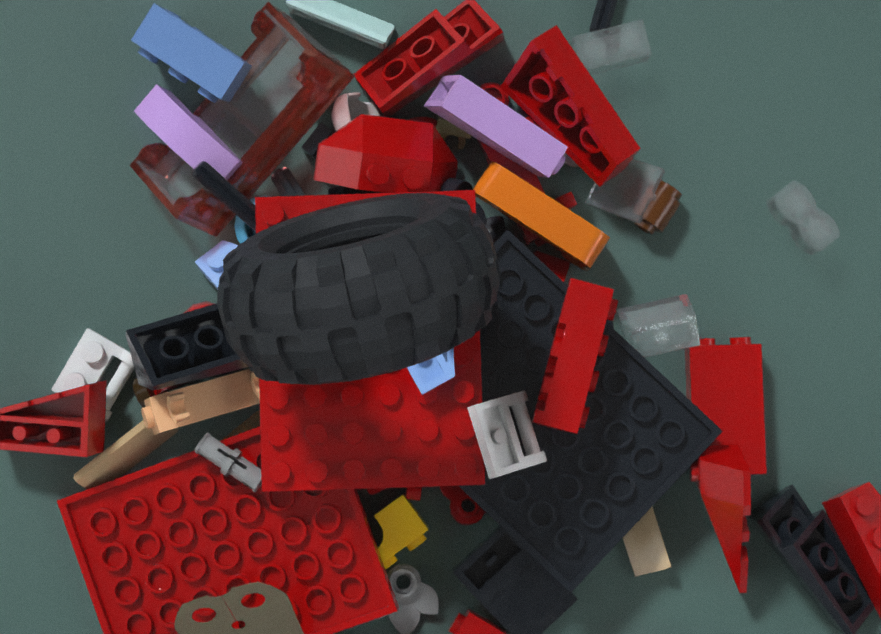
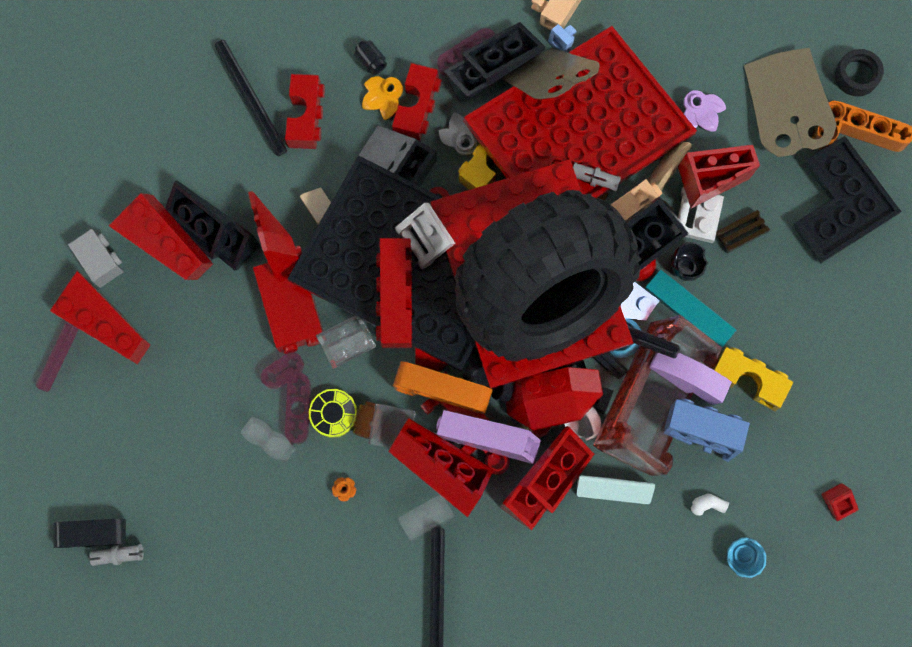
camera: 175 degrees right, 10 degrees down
none -> clear pink beam [261,352,304,389]
none -> clear pink beam [285,373,311,444]
none -> tile [309,389,357,438]
none -> orange plate [332,477,356,502]
none -> teal tile [645,270,737,350]
none -> black hair [671,242,708,281]
none -> lavender plate [683,90,726,132]
none -> yellow arch [713,347,793,411]
none -> dark brown tile [716,210,770,253]

